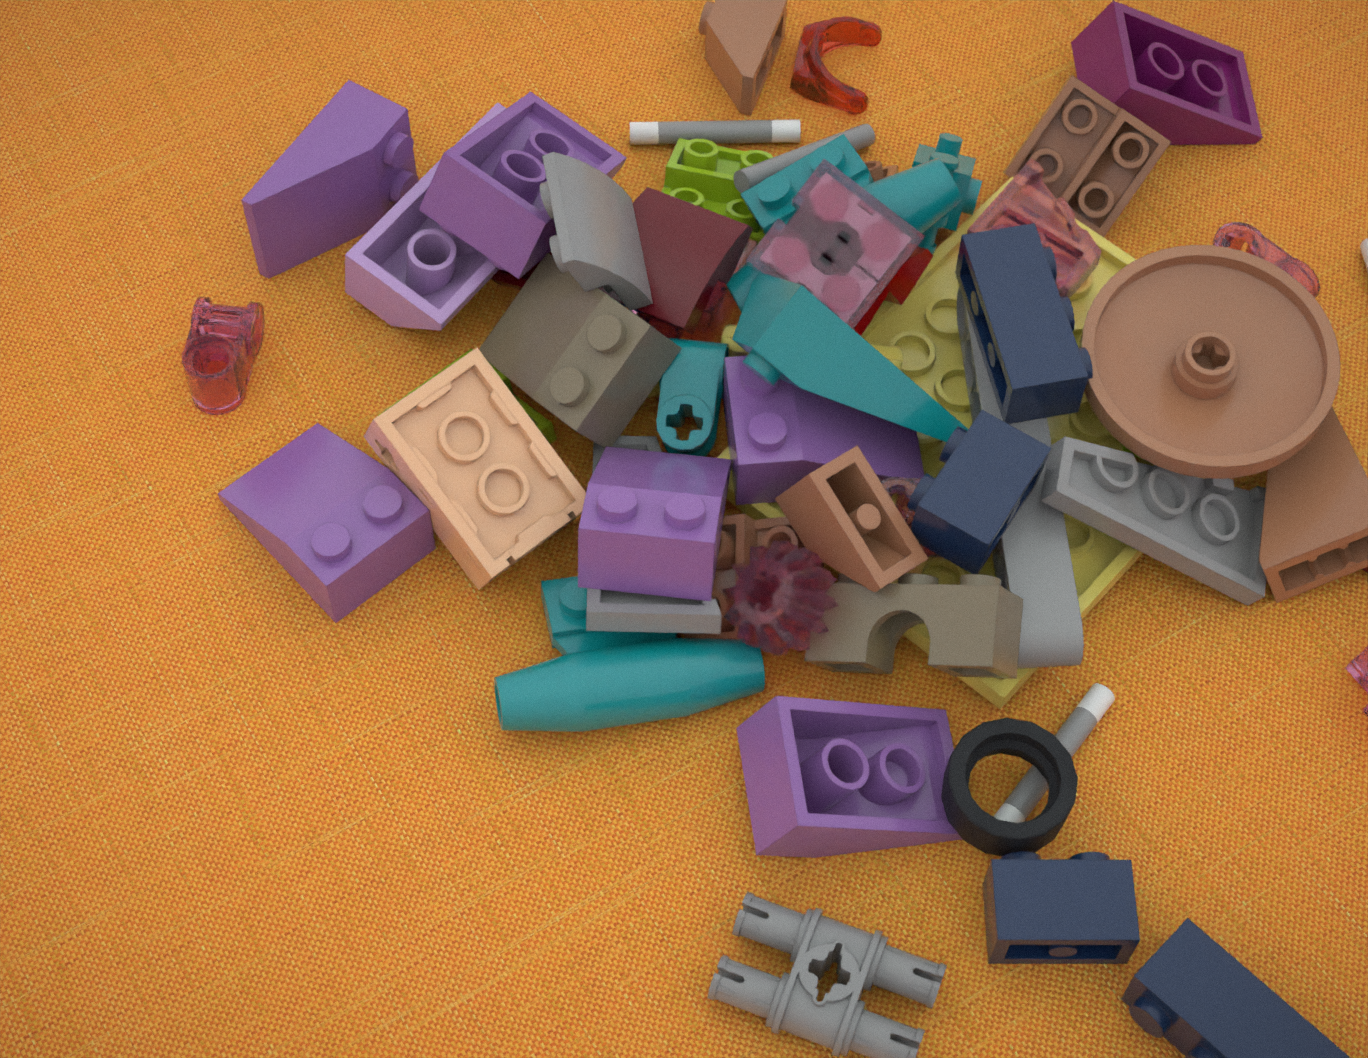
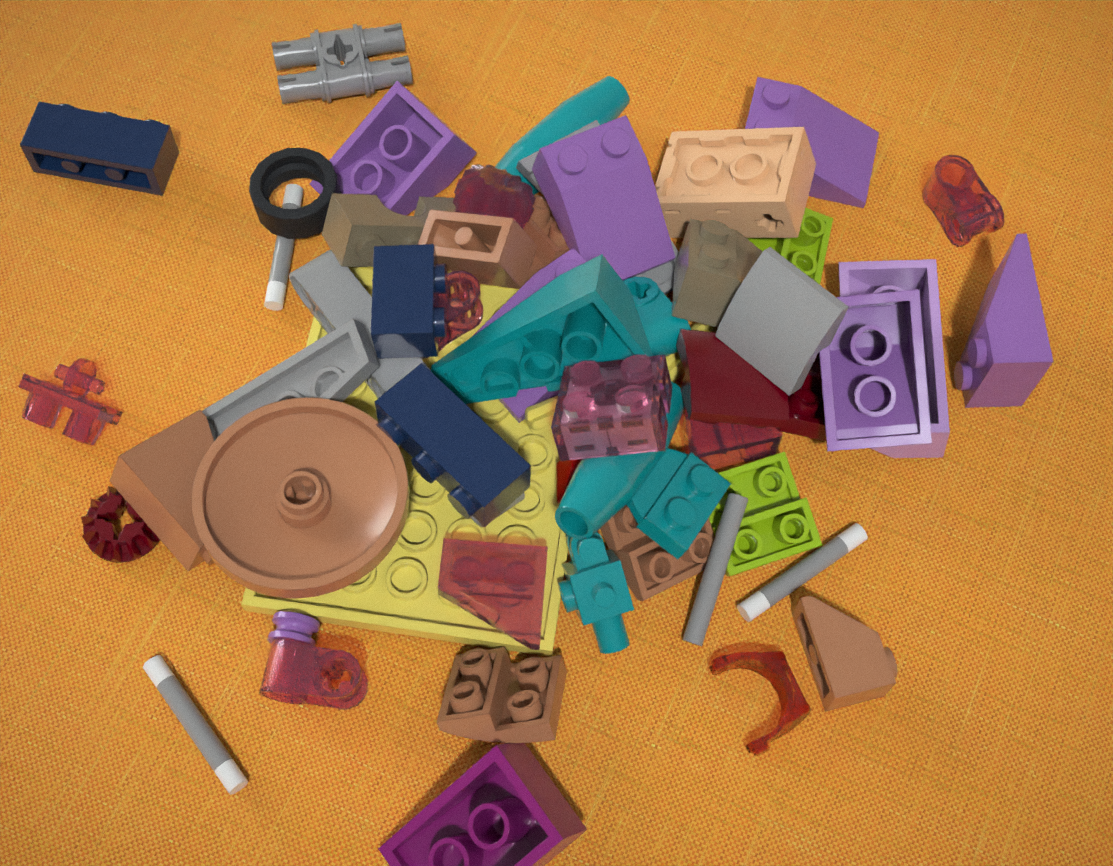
camera: 145 degrees right, 5 degrees up
dark blue brick [982,852,1140,964] -> none

